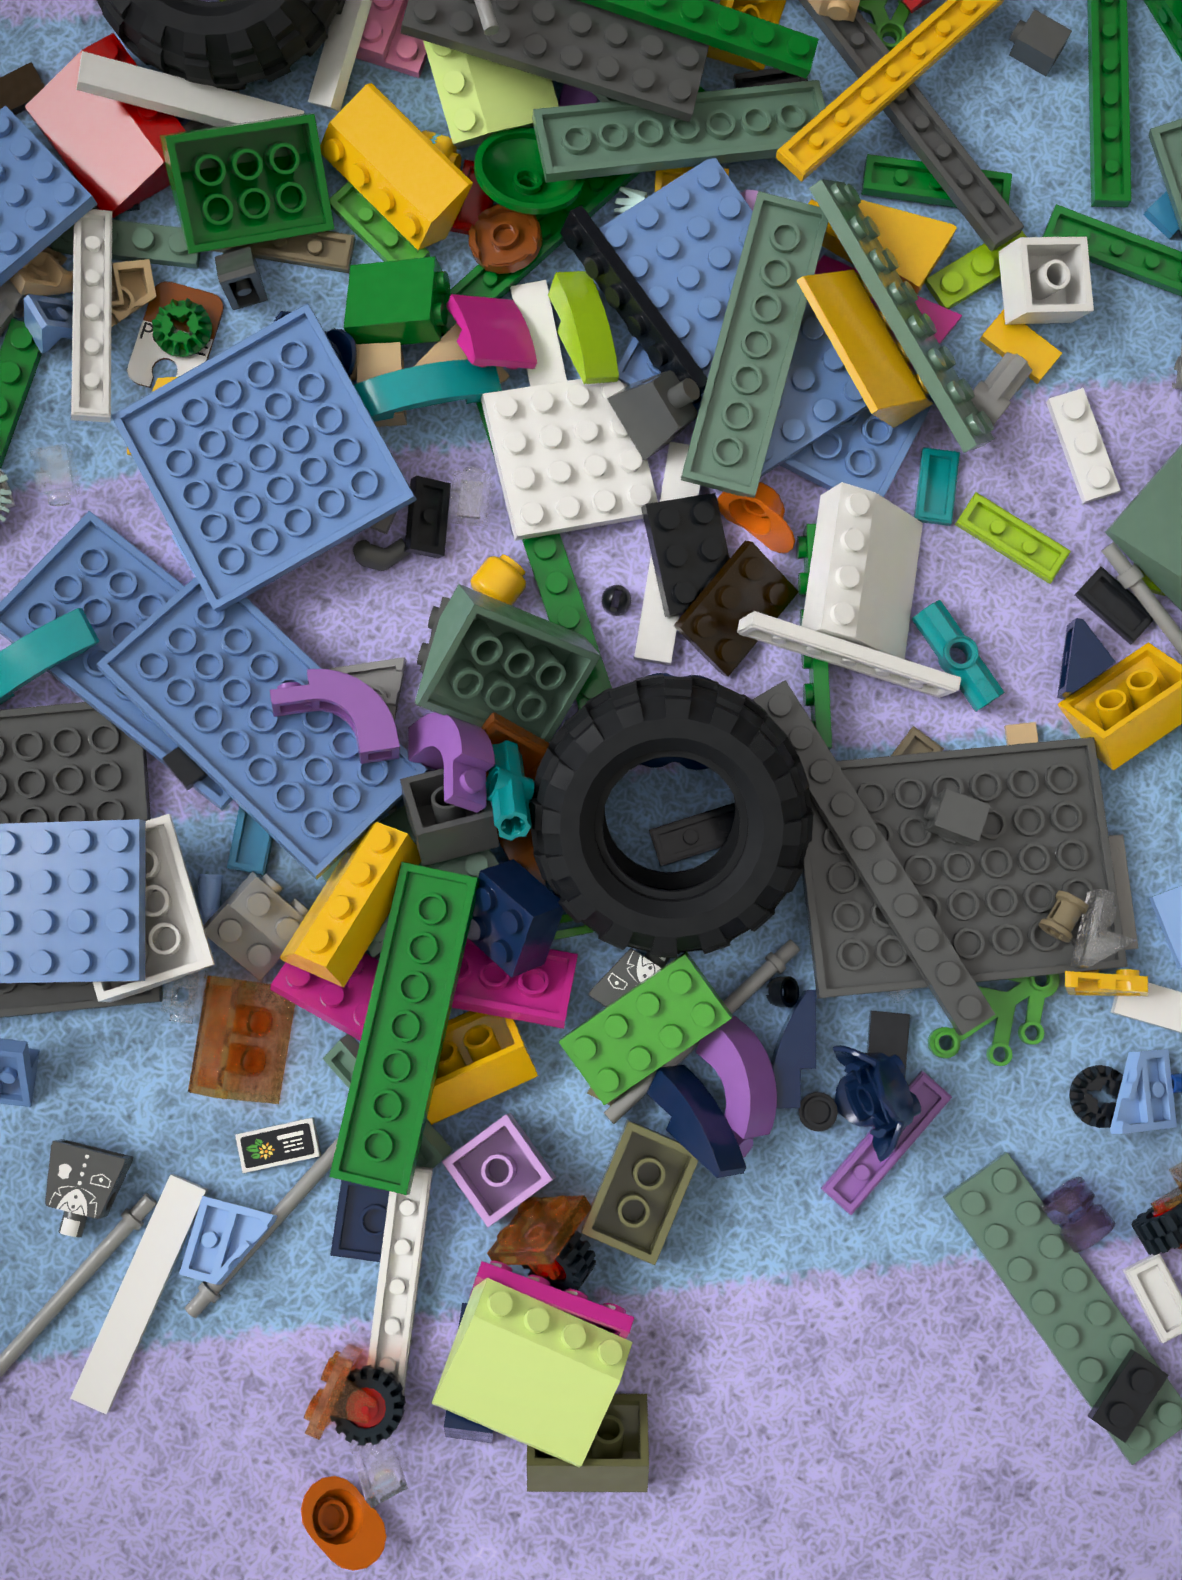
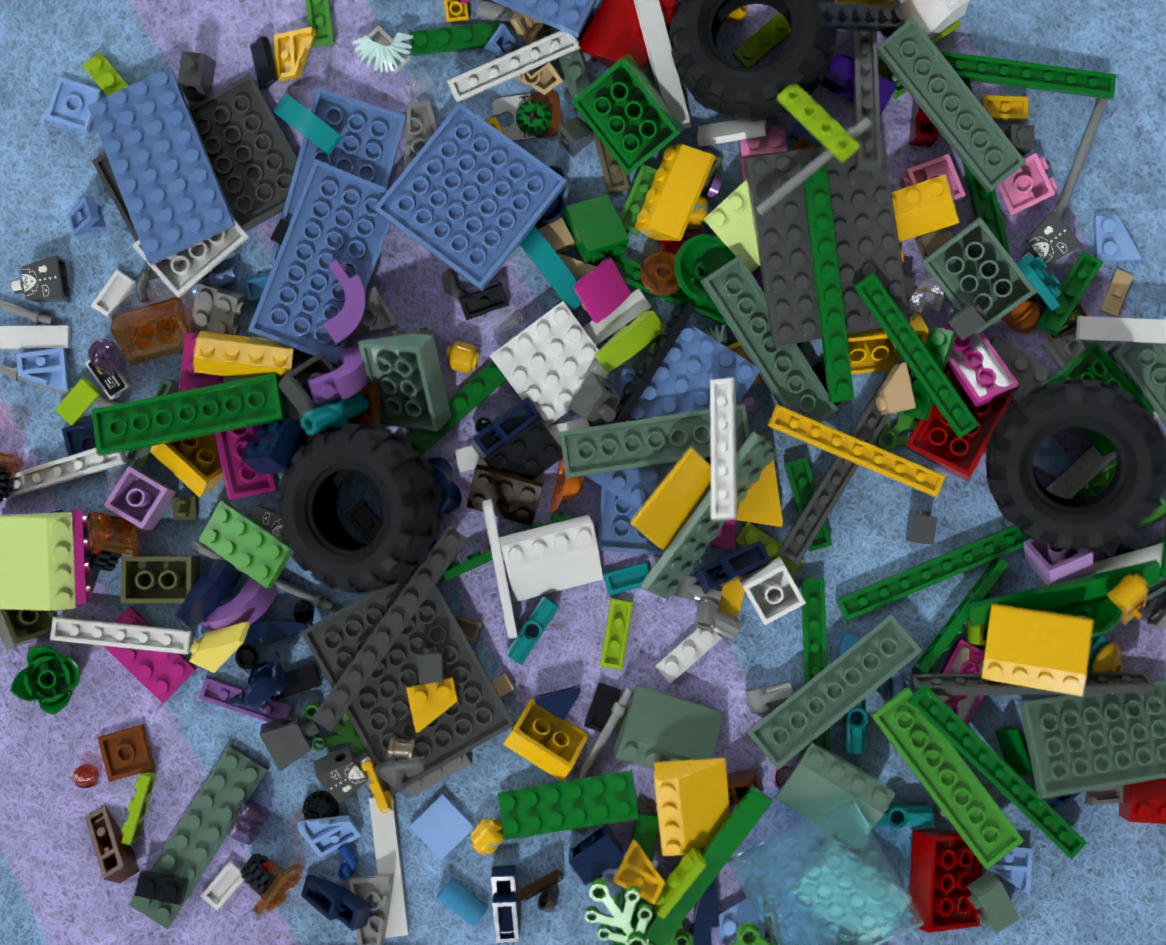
camera: 70 degrees right, 5 degrees up
none -> green brick [10,645,81,715]
none -> white tile [50,616,193,654]
none -> lime tile [55,377,102,426]
none -> clear red tile [73,764,99,788]
none -> reddish brown slope [85,806,140,884]
none -> clear purple wheel [88,339,126,376]
none -> white tile [91,269,136,319]
none -> dark orange tile [97,724,156,782]
none -> dark pink piece [103,606,197,703]
none -> lime plate [121,771,158,845]
none -> dark grey arm [135,269,156,303]
none -> olive tile [172,496,198,521]
none -> light yellow slope [189,622,250,673]
none -> dark grey torso [259,715,321,771]
none -> dark grey torso [313,747,373,803]
none -> light grey wing [404,100,438,170]
none -> yellow wing [406,677,458,733]
none -> dark blue slope [467,397,541,458]
none -> dark blue slope [694,541,771,594]
none -> light grey piece [694,601,742,639]
none -> medium lavender tile [705,175,723,199]
none -> white tile [710,378,737,520]

